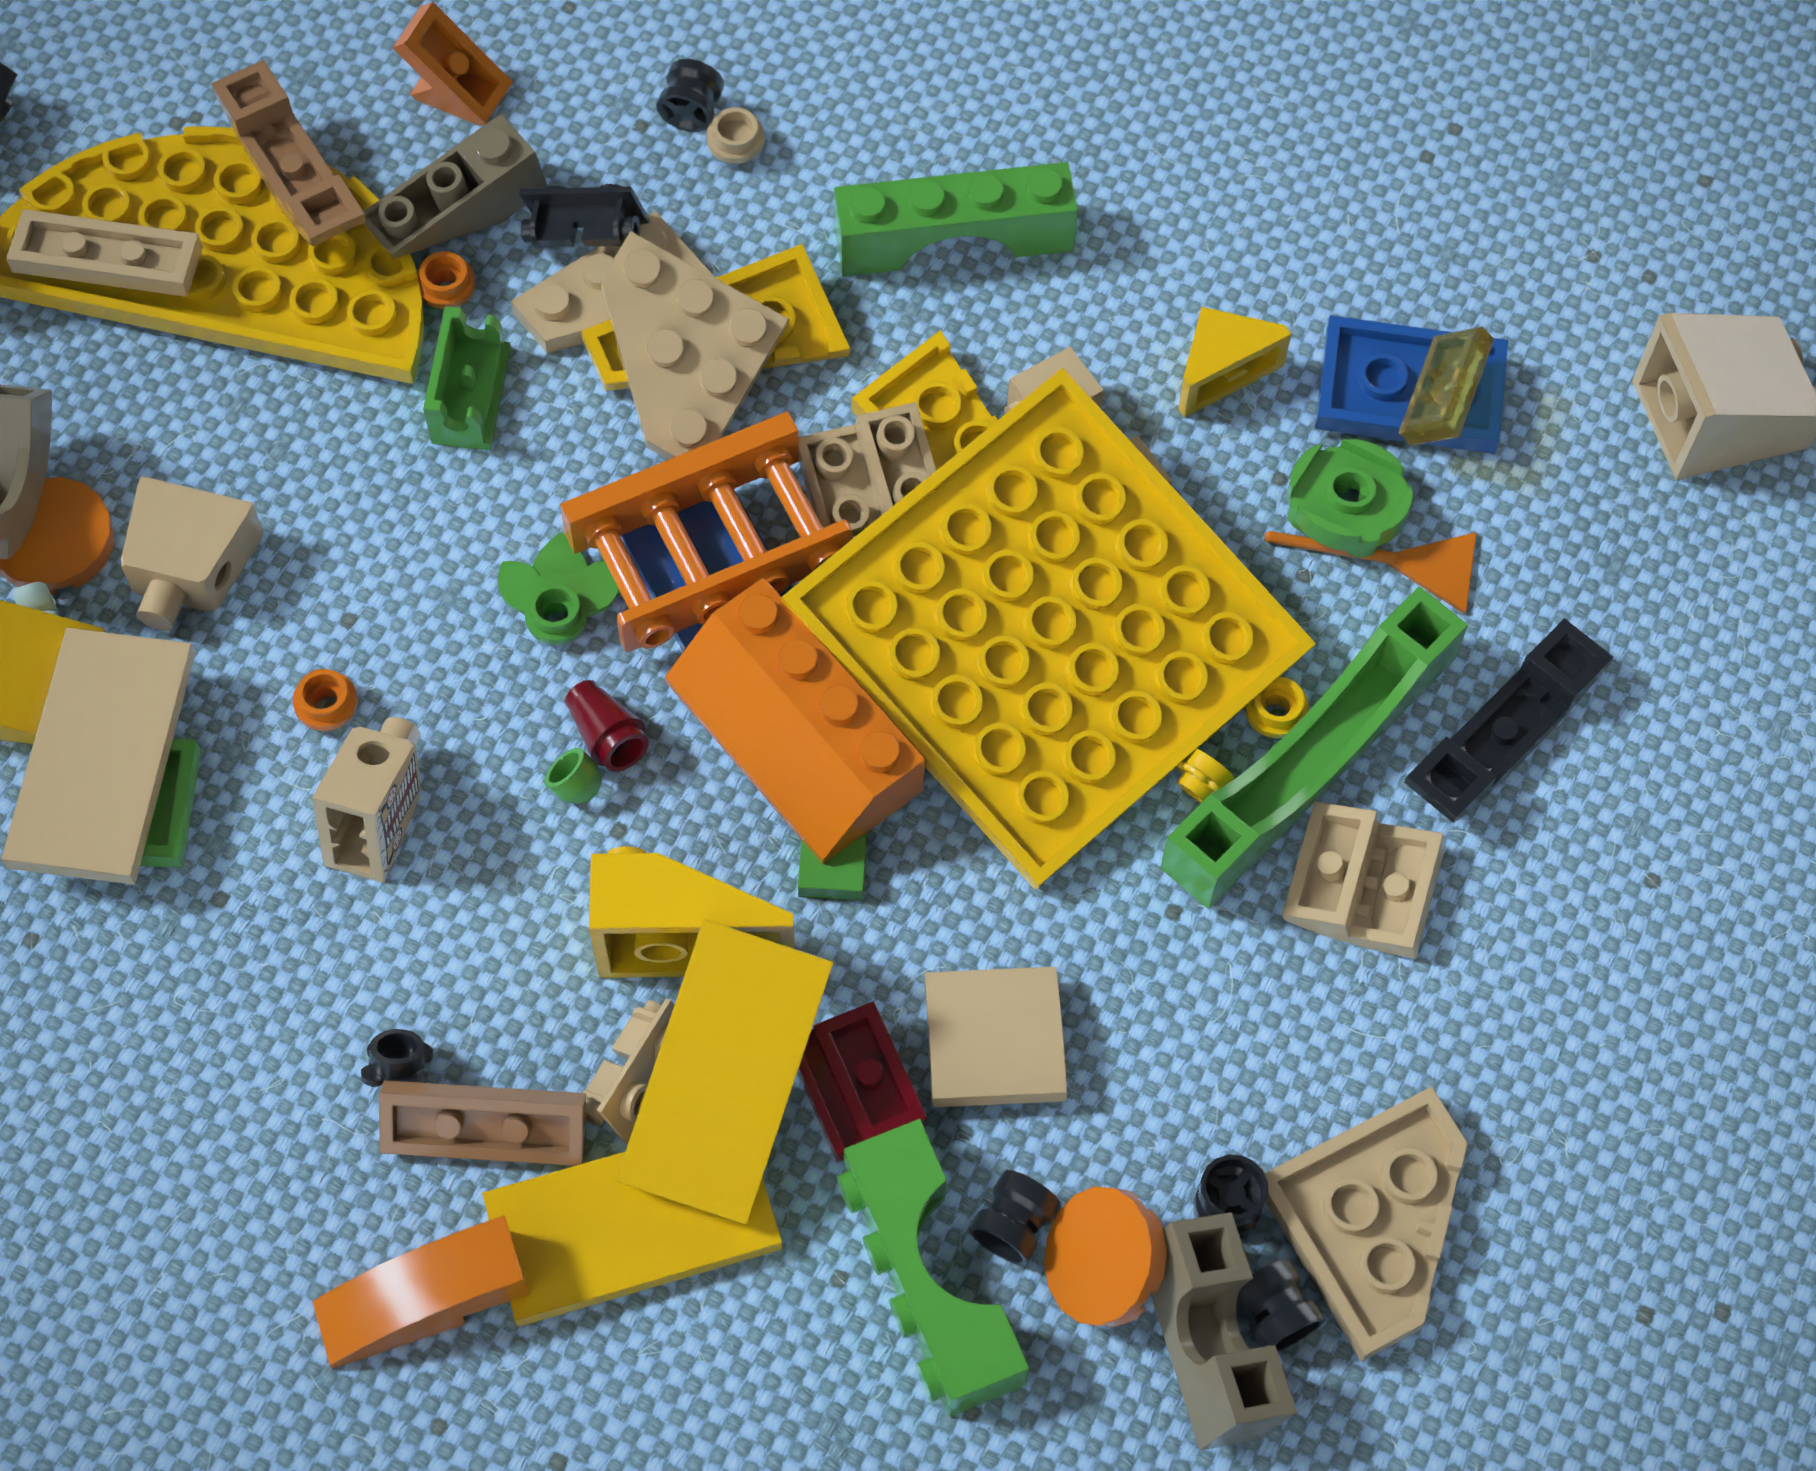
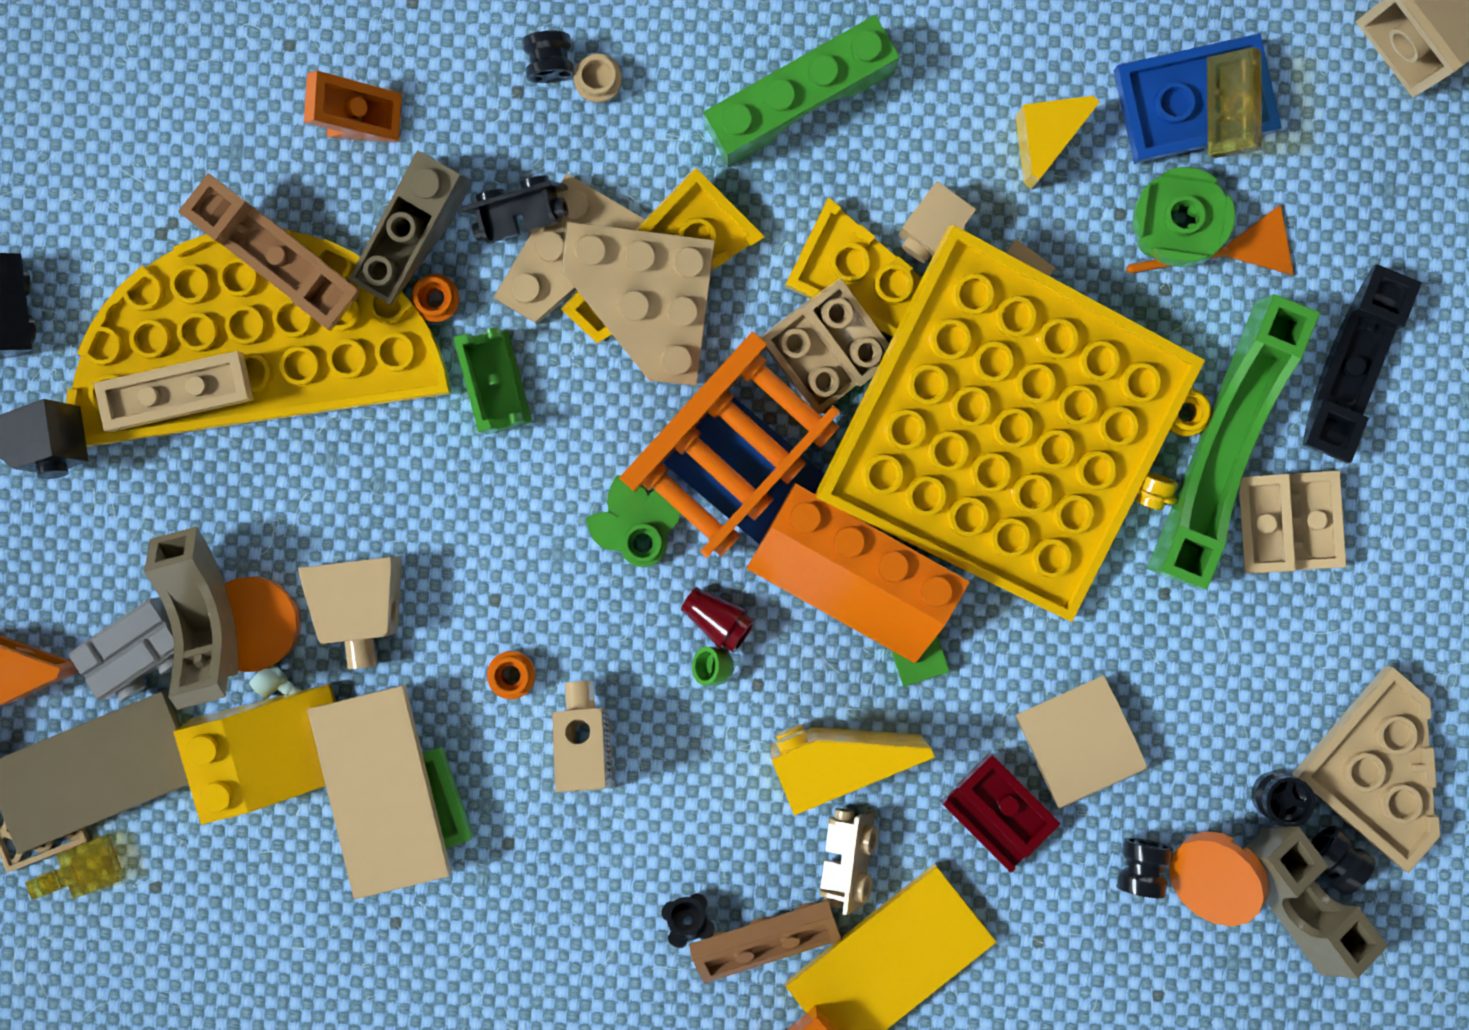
camera: 25 degrees left, 25 degrees up
yellow tile [616,919,834,1225] -> none
bright green arch [837,1119,1029,1418] -> none

